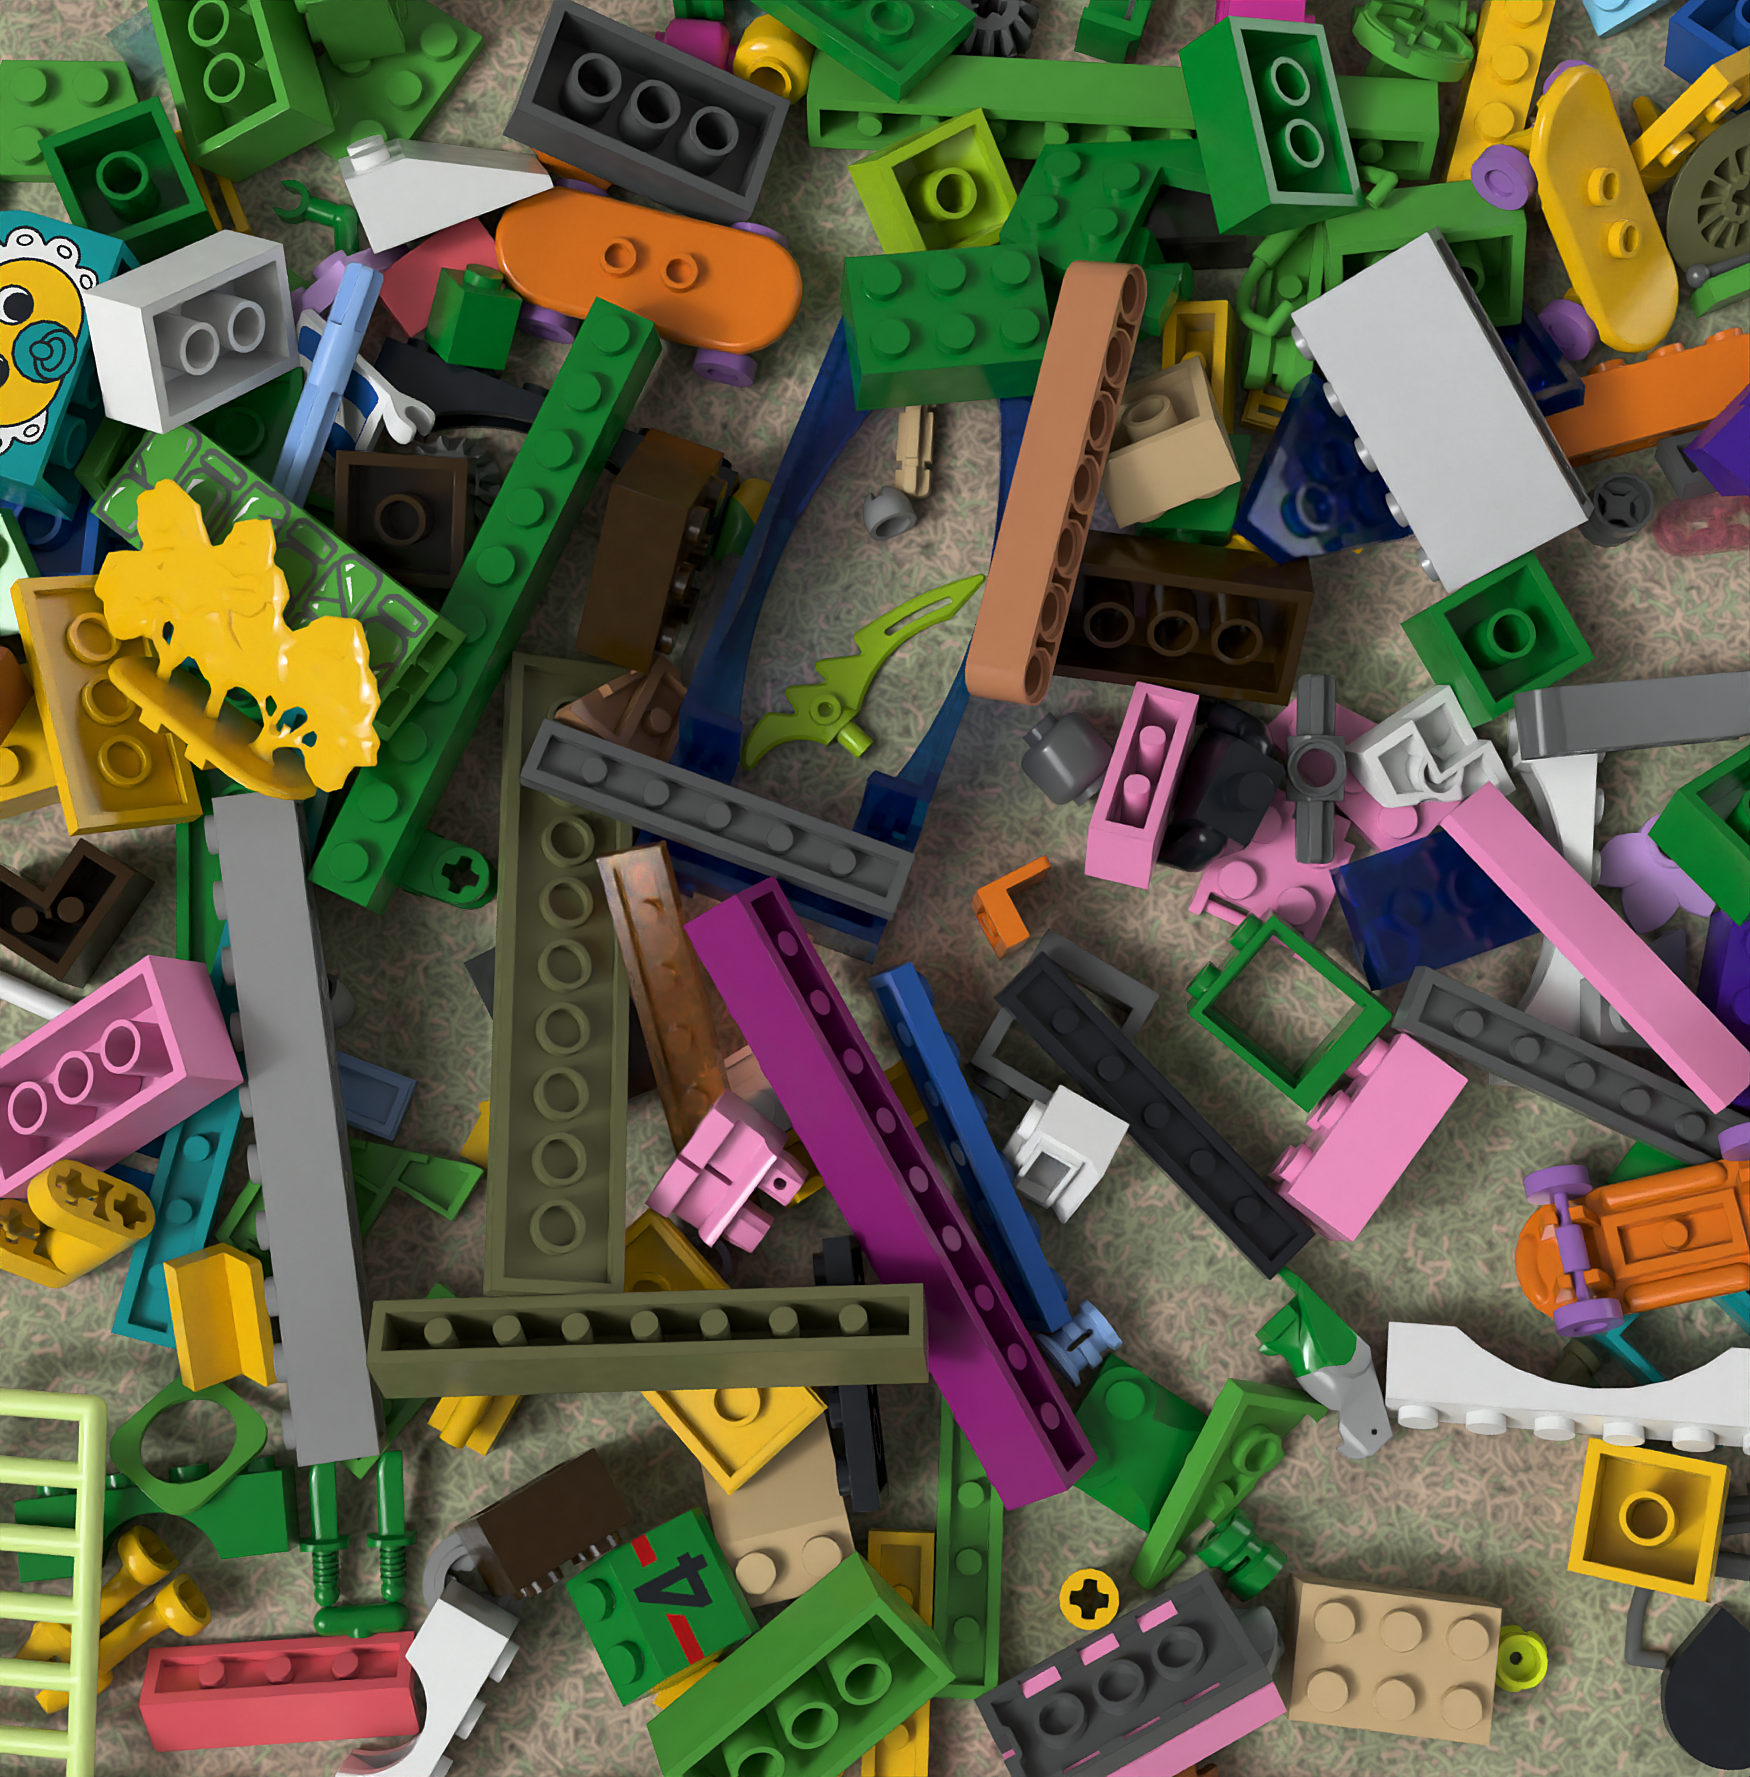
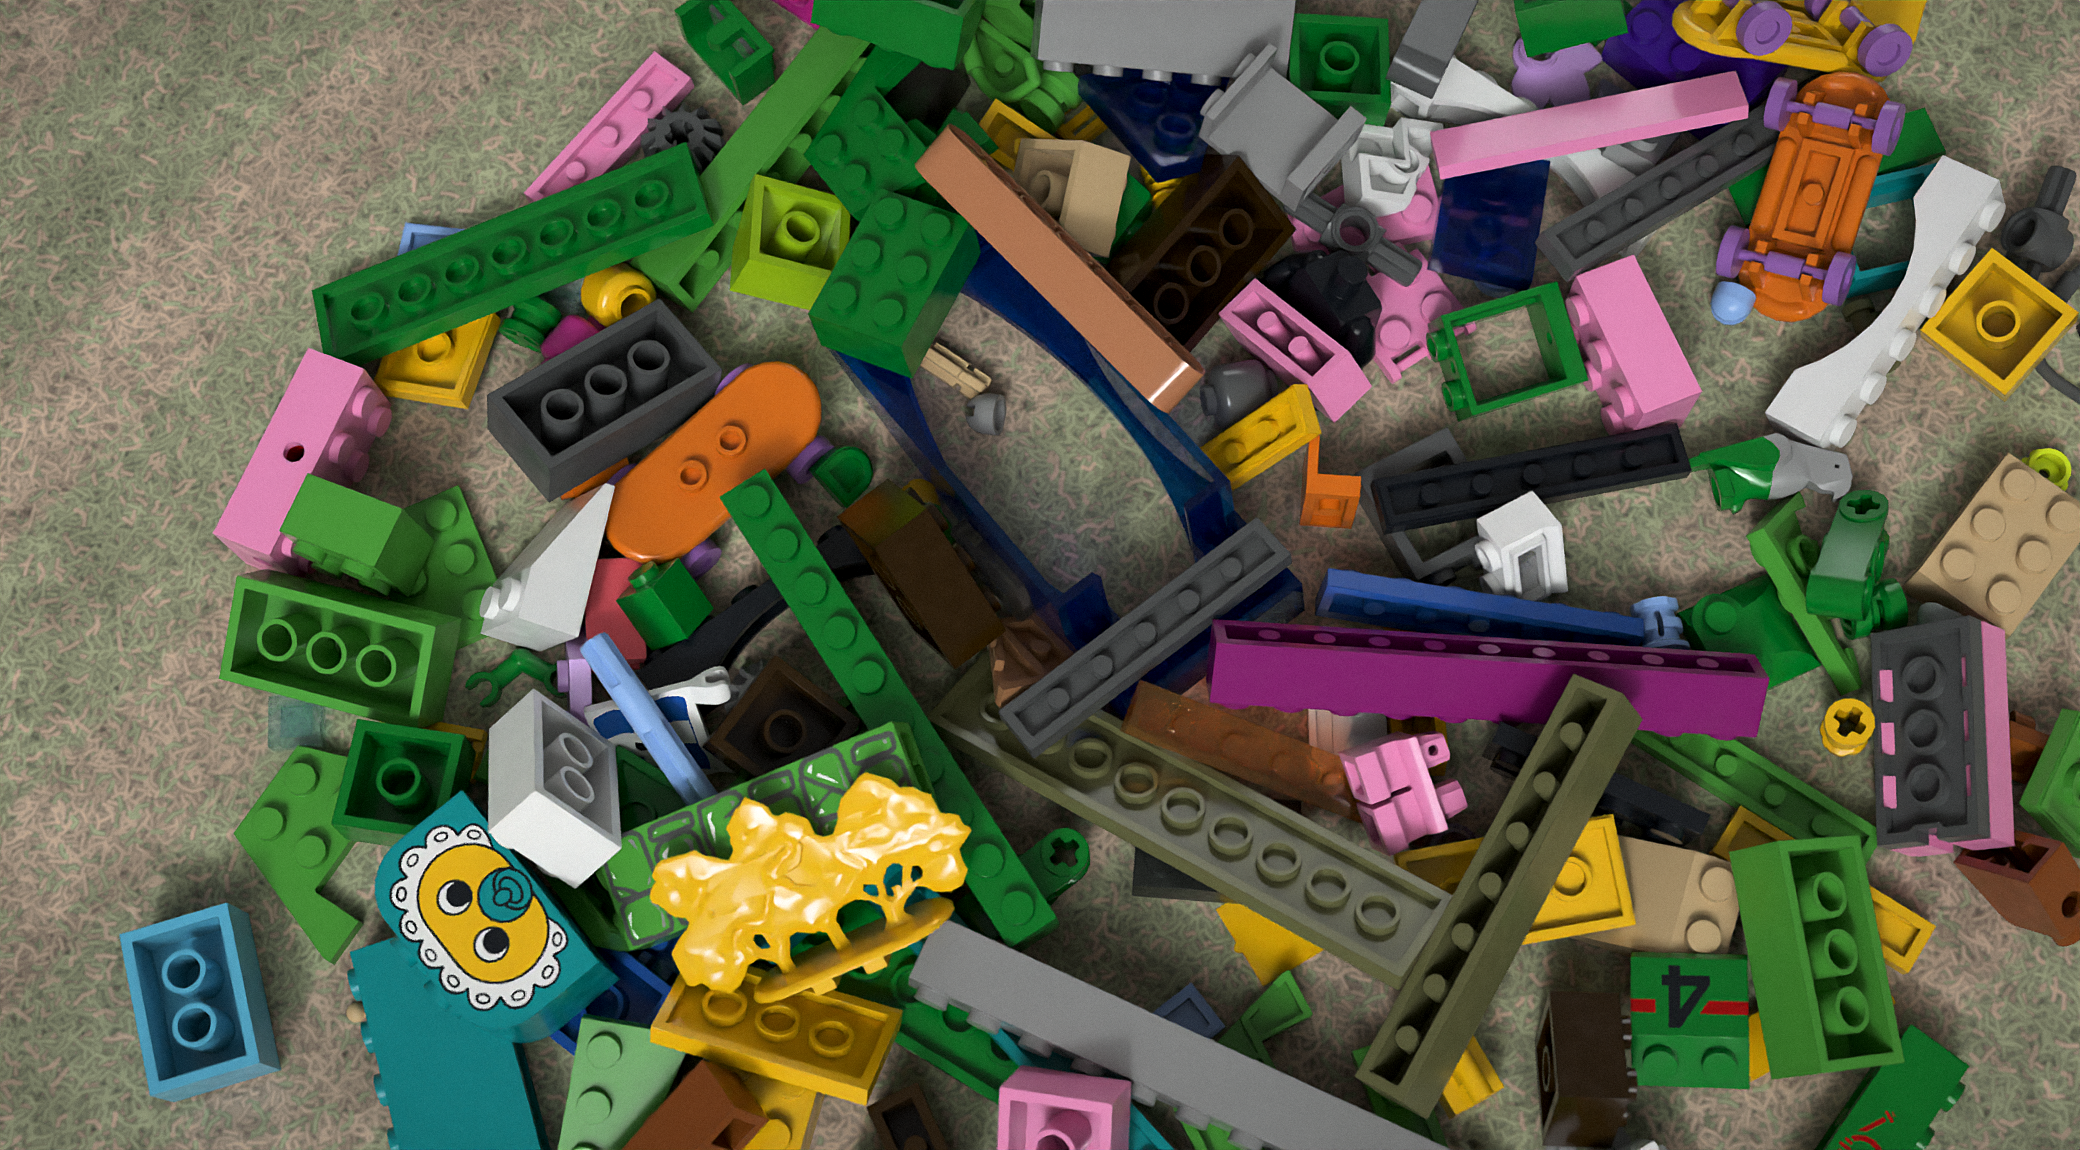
camera: 45 degrees left, 10 degrees down
lime piece [742,573,986,771] -> none
none -> green tile [808,445,873,509]
none -> yellow tile [1195,384,1322,498]
none -> light grey panel [1199,43,1367,212]
none -> light blue hinge [1710,281,1756,325]
none -> green piece [1806,490,1890,621]

